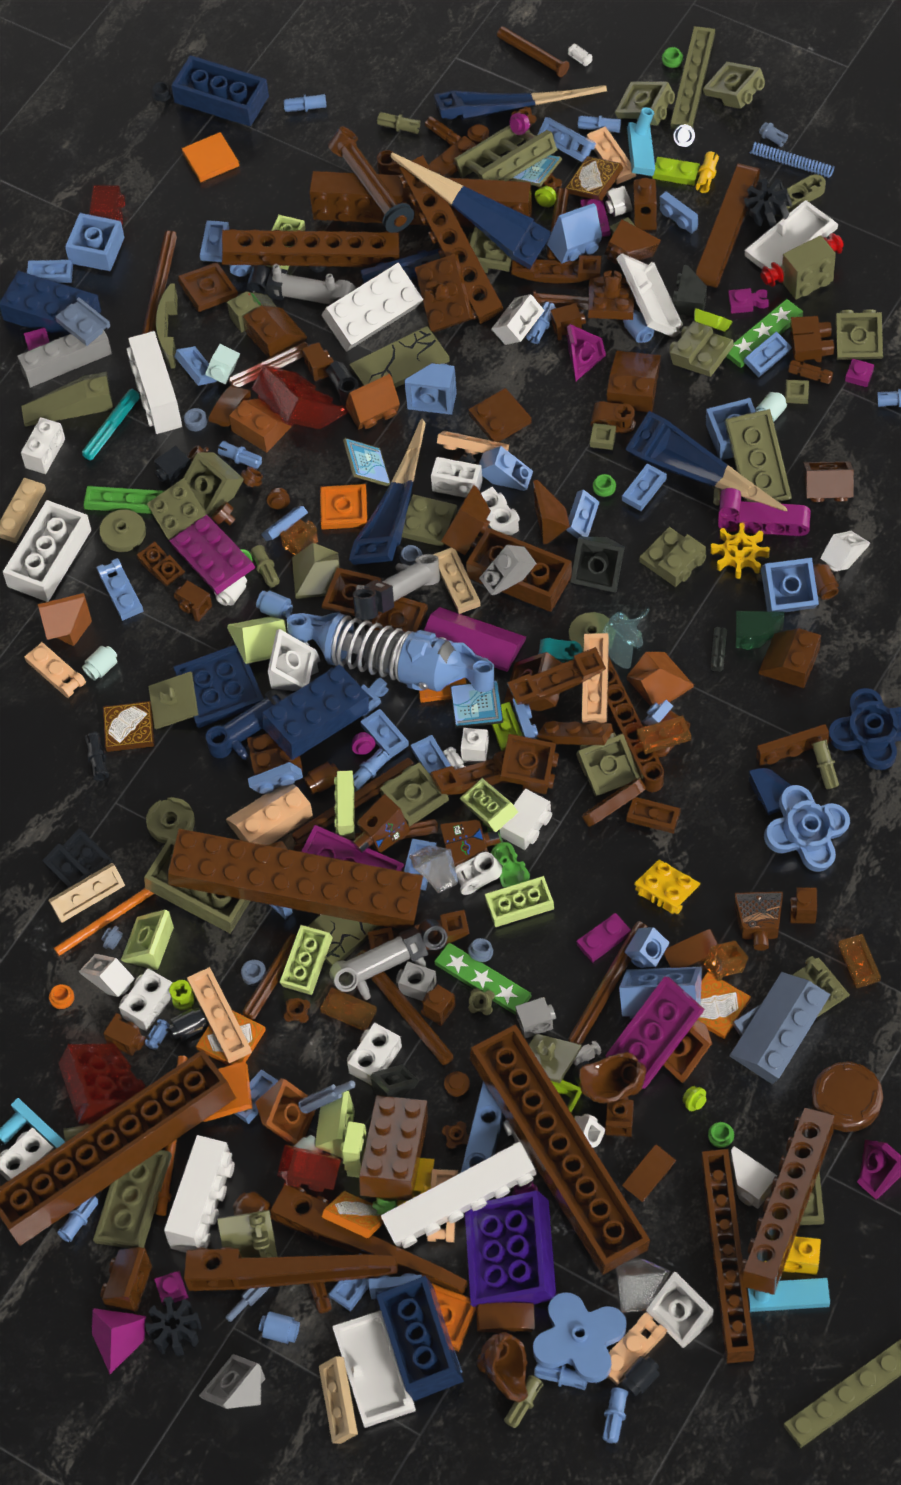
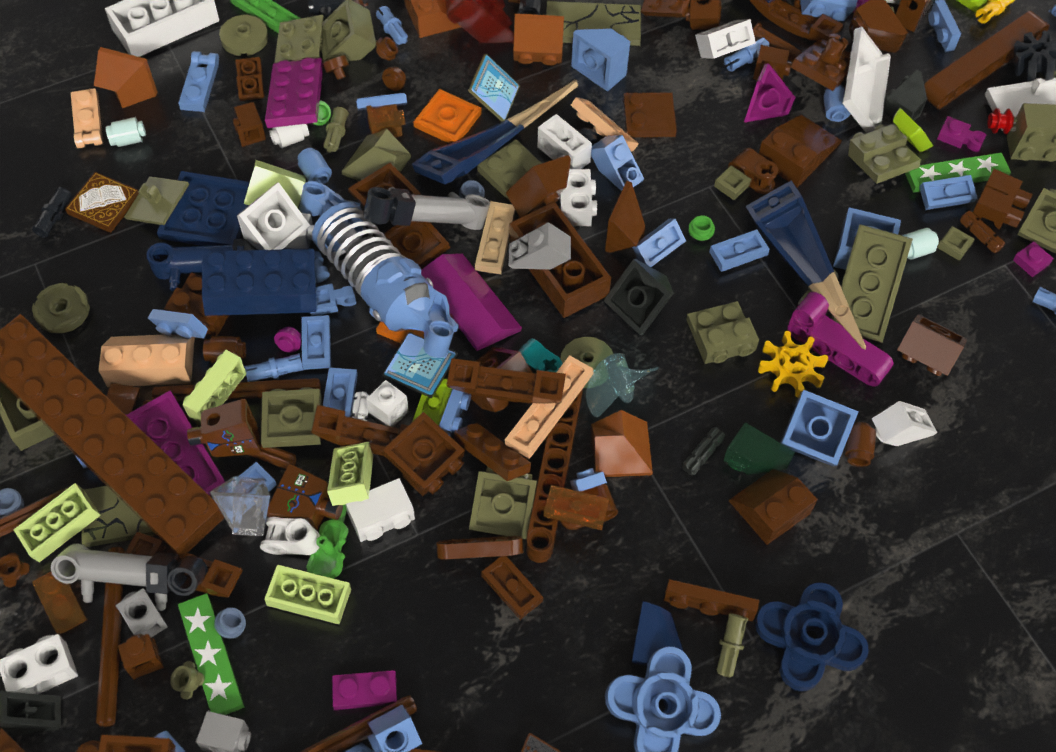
camera: 25 degrees right, 0 degrees up
yellow hinge [634,860,700,914] -> none

